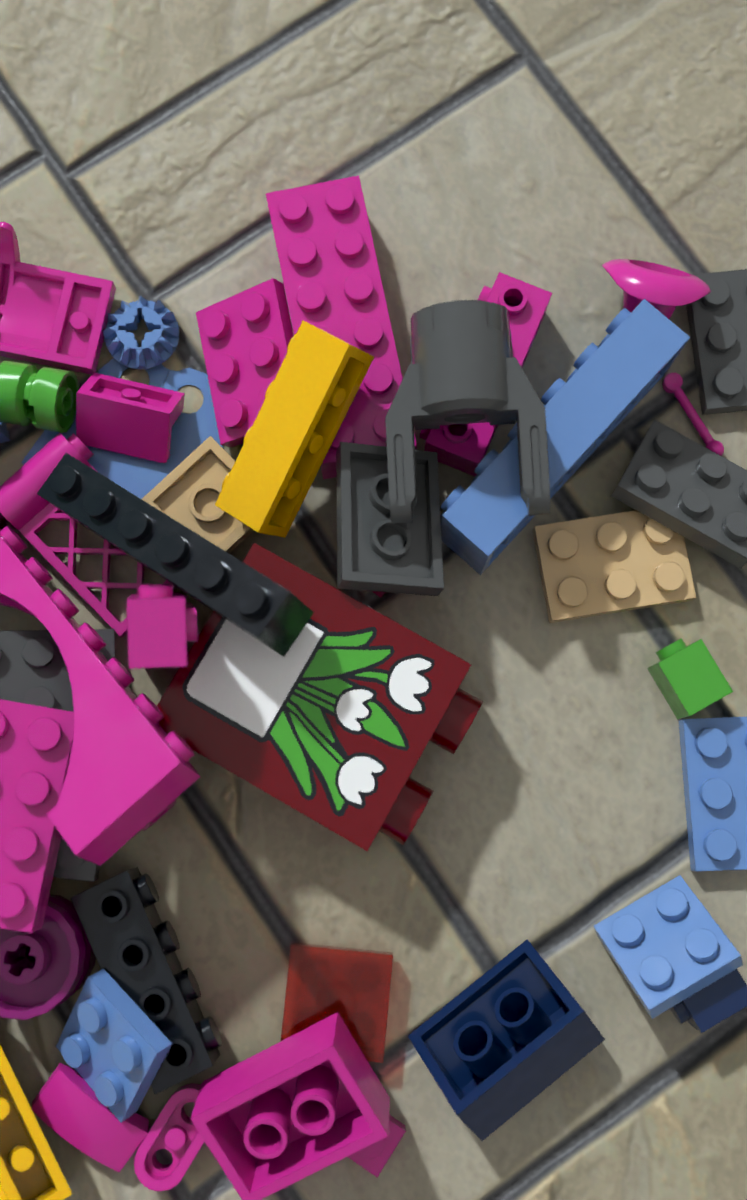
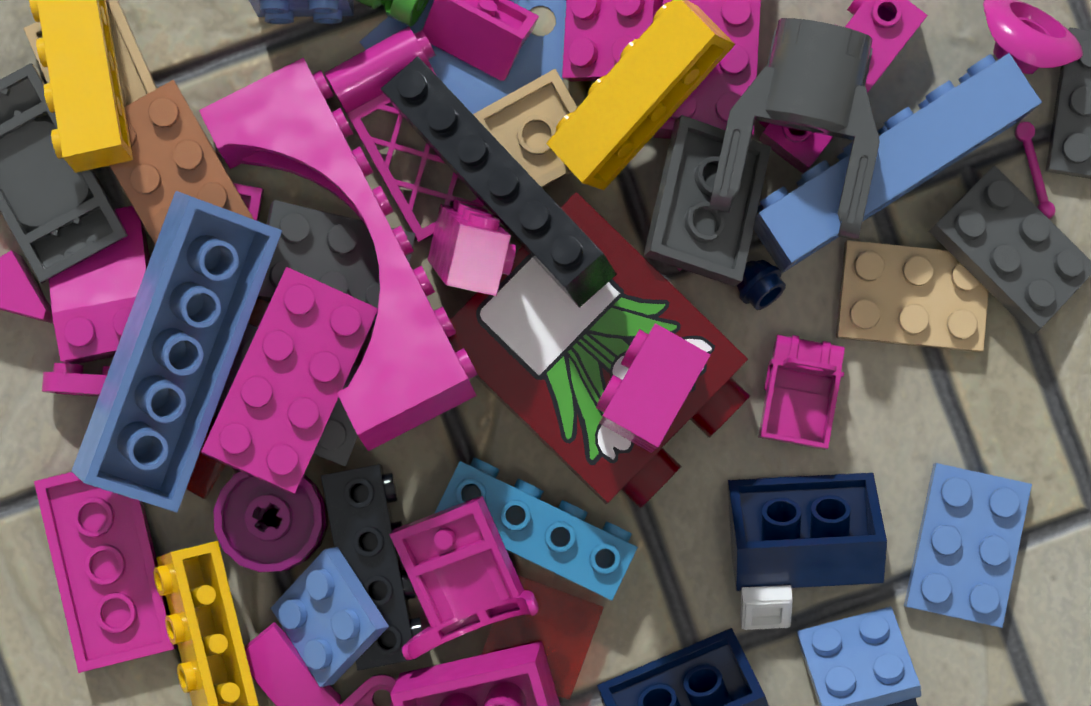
camera: 10 degrees right, 5 degrees up
bright green brick [647,638,733,719] -> none
none -> dark pink piece [389,496,539,660]
none -> dark azure brick [434,457,638,600]
none -> dark pink brick [596,323,711,453]
none -> dark blue slope [728,473,887,591]
none -> dark blue plate [737,260,786,310]
none -> white tile [740,585,793,630]
none -> dark pink piece [758,335,845,450]

